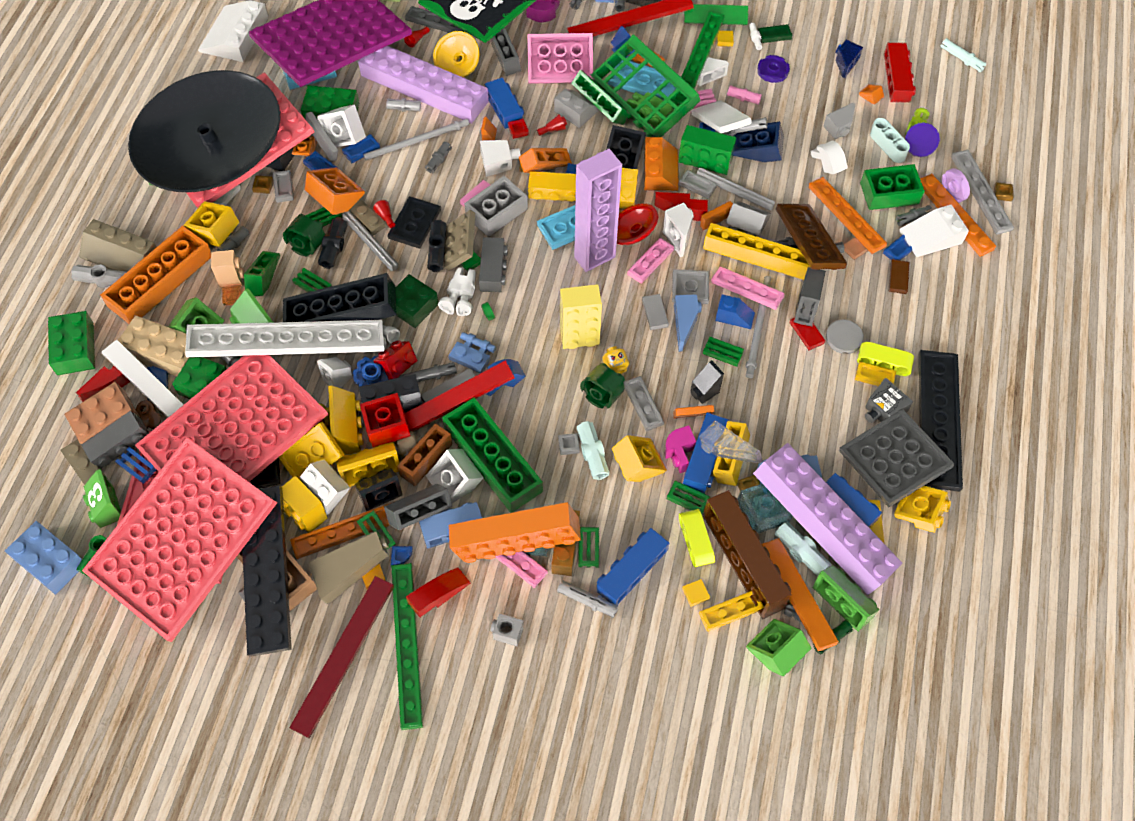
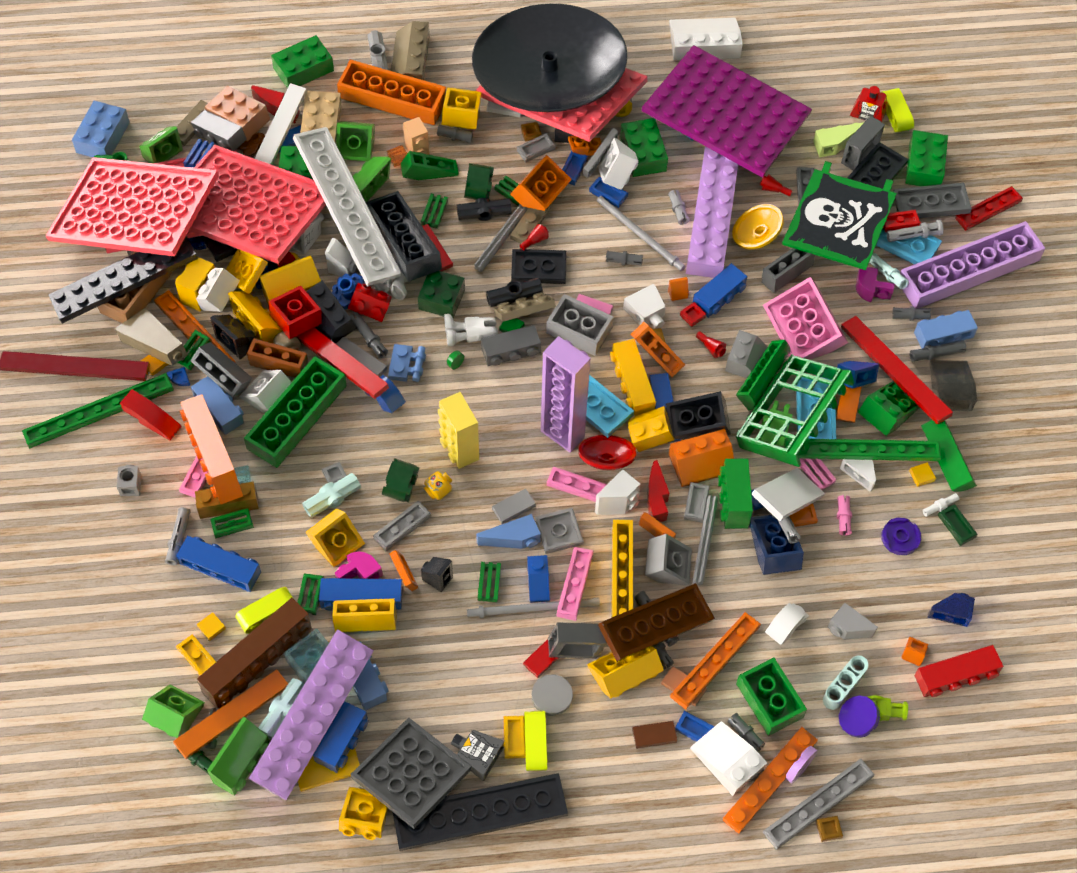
camera: 70 degrees right, 0 degrees up
clear slope [699,420,763,464] -> none
light aqua pin [941,38,986,72] -> none
none -> yellow slope [587,647,664,699]
none -> green slope [858,381,920,436]

